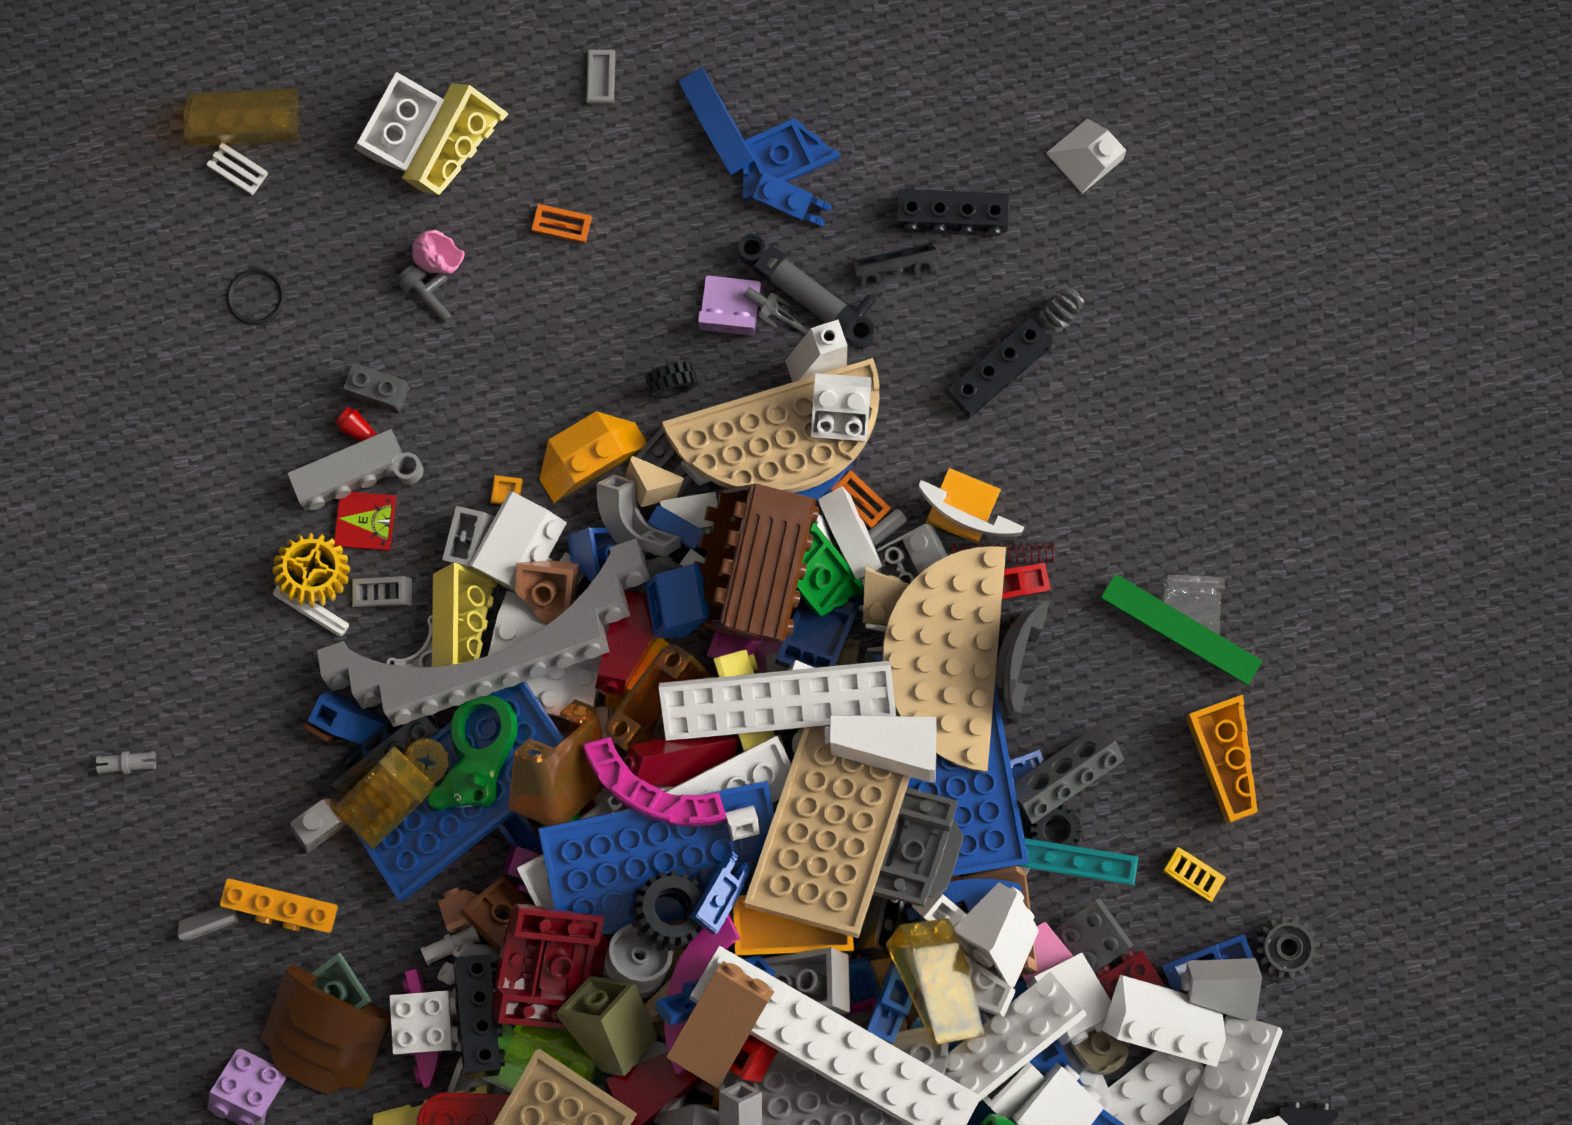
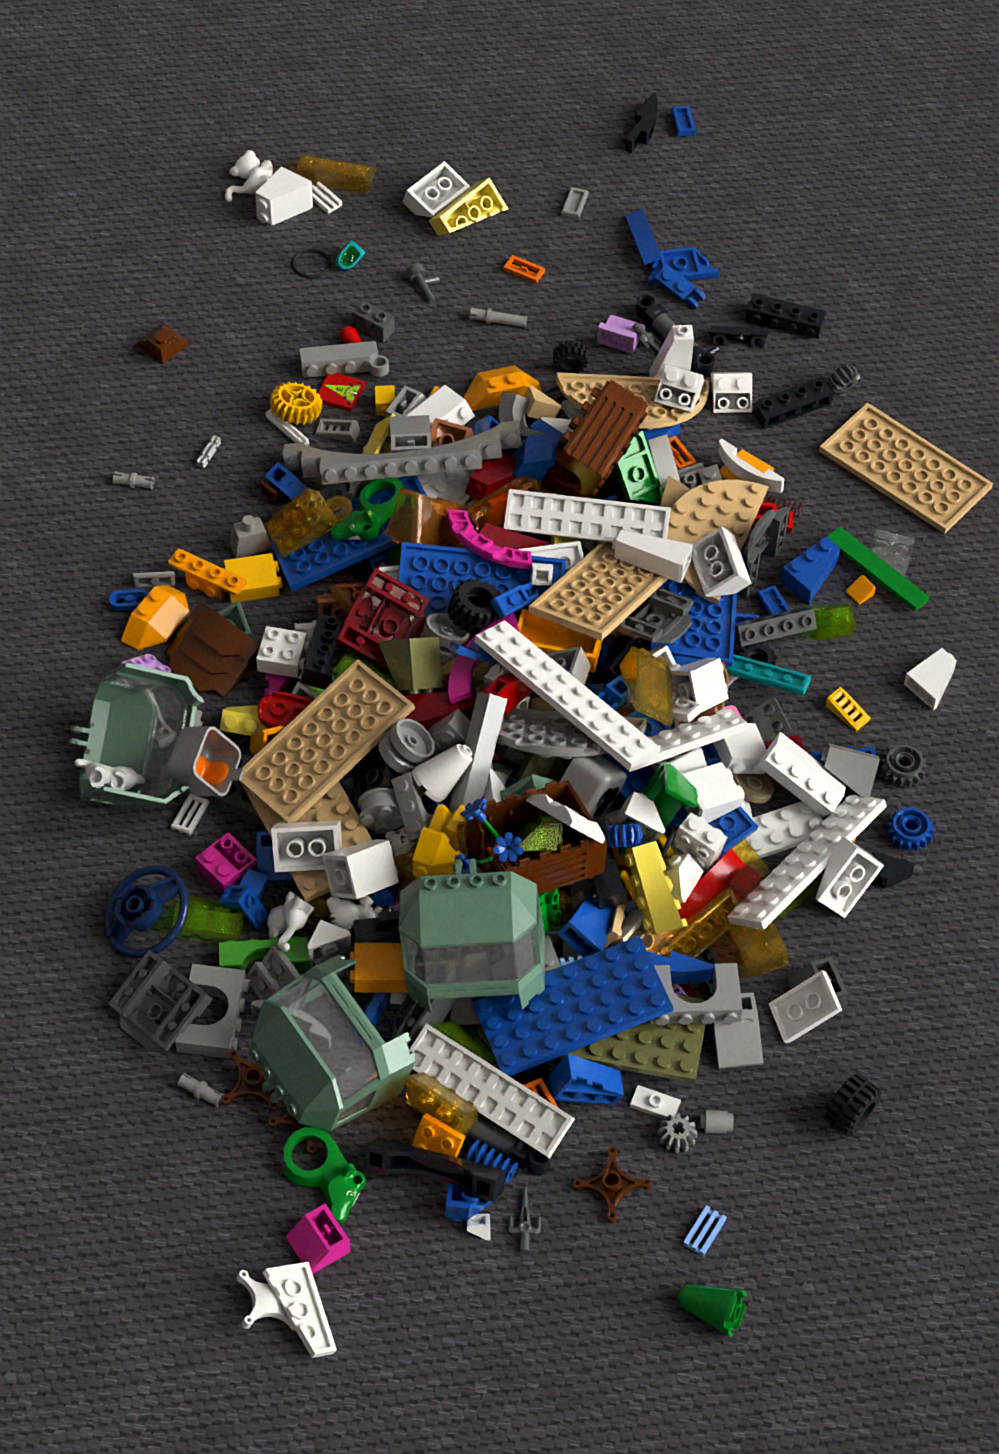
camera: 10 degrees right, 25 degrees down
bright pink hair [412,230,465,274] -> none
medium nougat panel [666,961,775,1088] -> none
white slope [1046,119,1126,193] -> none
light orange wedge [1186,695,1258,824] -> none
none -> blue plate [109,589,148,611]
none -> light orange wedge [121,585,190,650]
none -> reddish brown slope [136,323,190,364]
none -> light grey axle [196,435,221,468]
none -> white animal [224,150,273,202]
none -> yellow brick [224,553,283,603]
none -> white slope [255,166,313,225]
none -> rock [335,240,365,270]
none -> yellow brick [375,385,395,416]
none -> light grey slope [390,415,431,453]
none -> light grey pin [469,307,527,328]
none -> white slope [692,526,752,597]
none -> white slope [711,372,752,413]
none -> blue plate [756,585,790,615]
none -> blue wedge [781,536,840,605]
none -> clear neon green slope [808,602,856,641]
none -> tan plate [819,403,993,534]
none -> light orange slope [846,575,875,605]
none -> blue gear [886,807,934,852]
none -> white slope [904,648,956,710]

